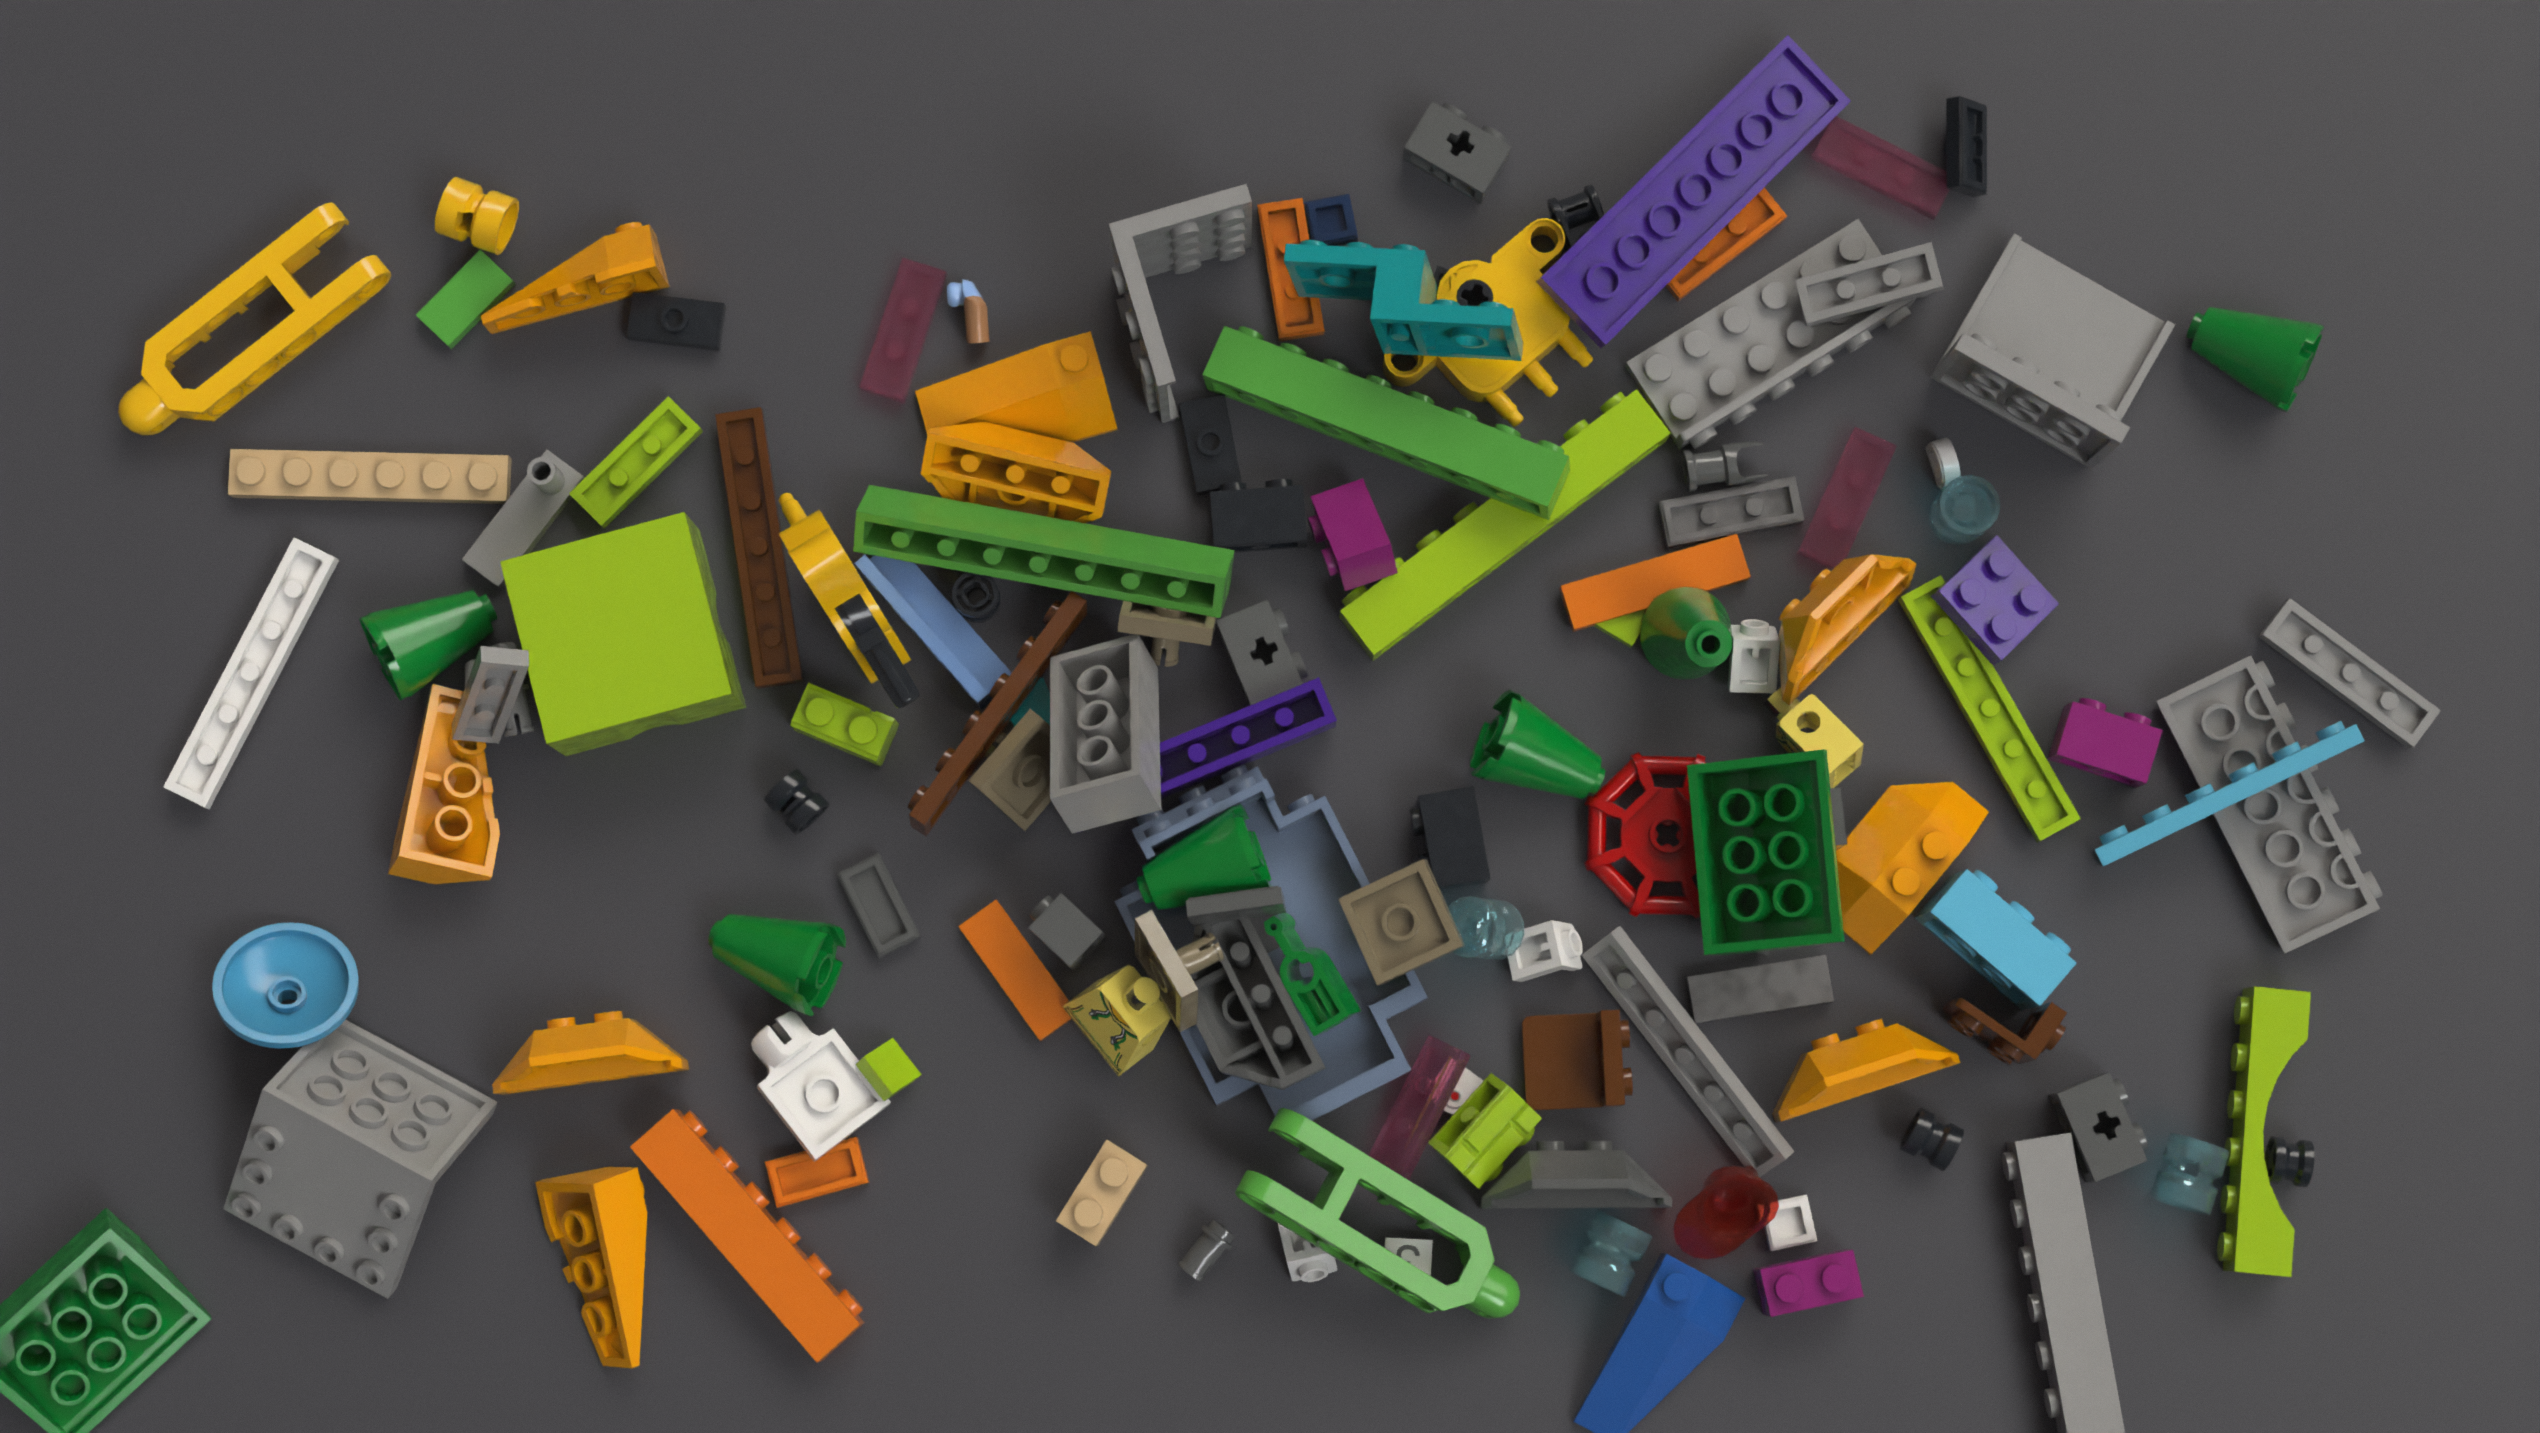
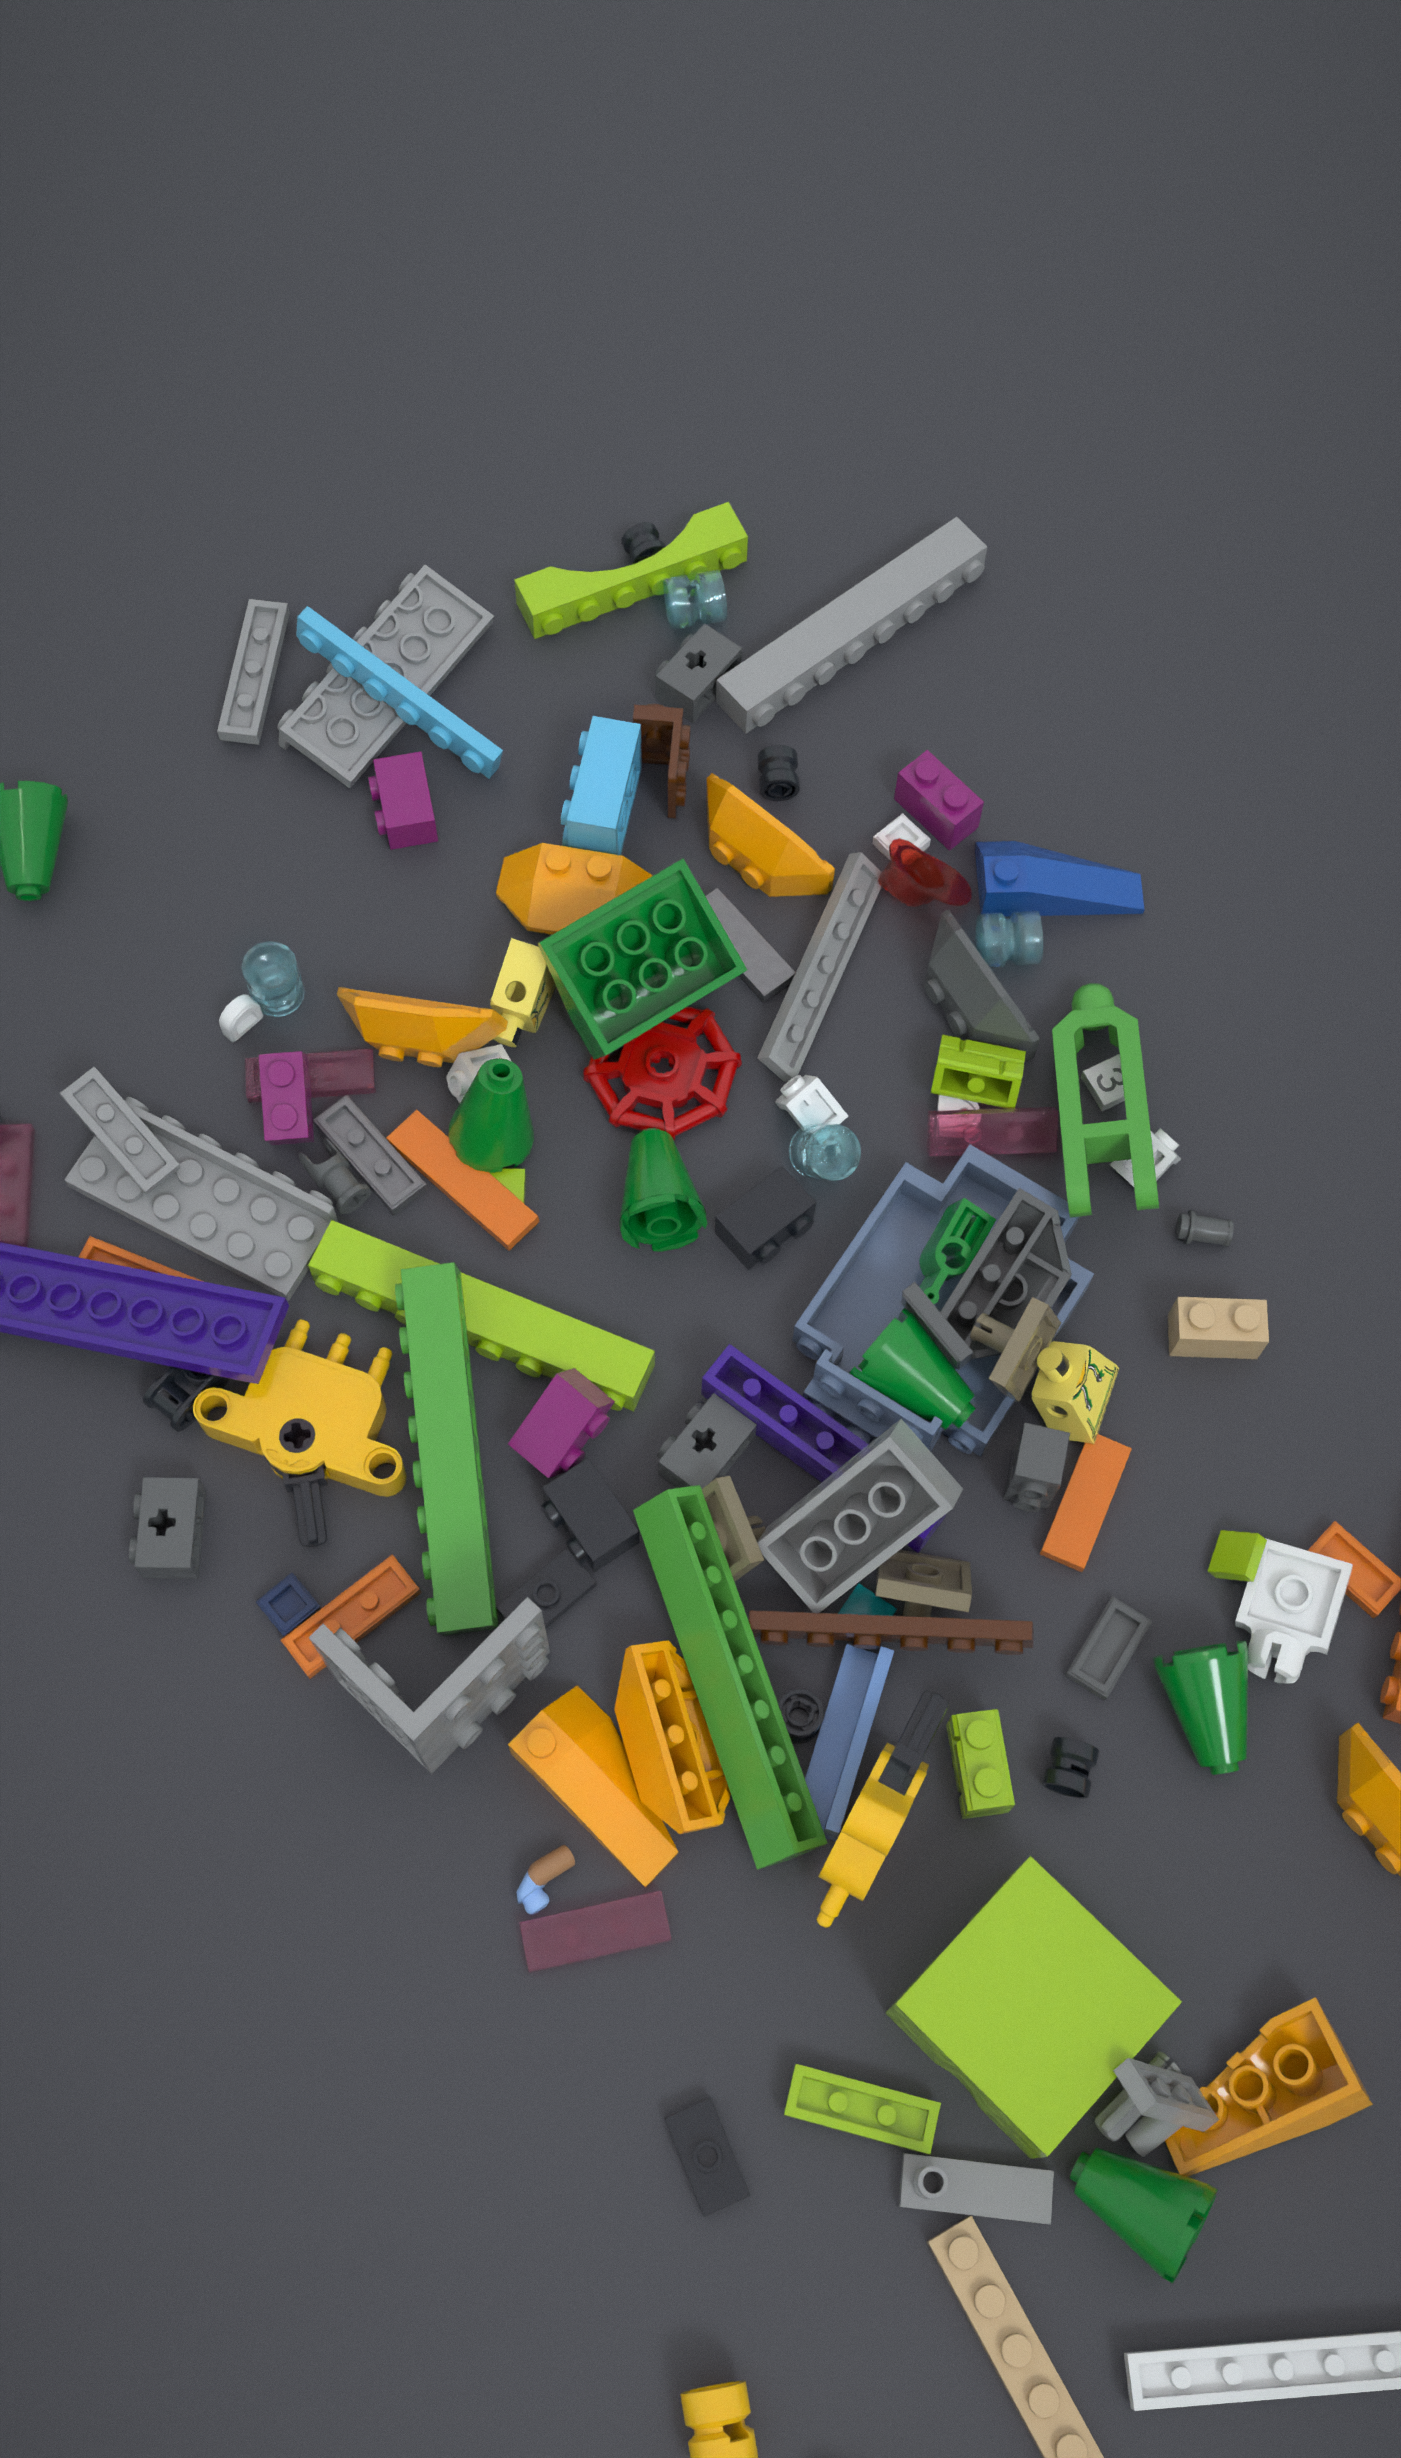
camera: 120 degrees left, 15 degrees down
bright green tile [416,250,516,350] -> none
light orange wedge [480,222,670,334] -> none
reddish brown plate [715,407,804,689] -> none
teal bracket [1284,240,1523,361] -> none
dark tan tile [1338,859,1465,985] -> none
reddish brown bracket [1521,1009,1633,1110] -> none
lime plate [1898,575,2081,843] -> none
light grey bracket [1930,233,2175,469] -> none
plate [1931,535,2059,665] -> none
none -> magenta brick [258,1051,314,1145]

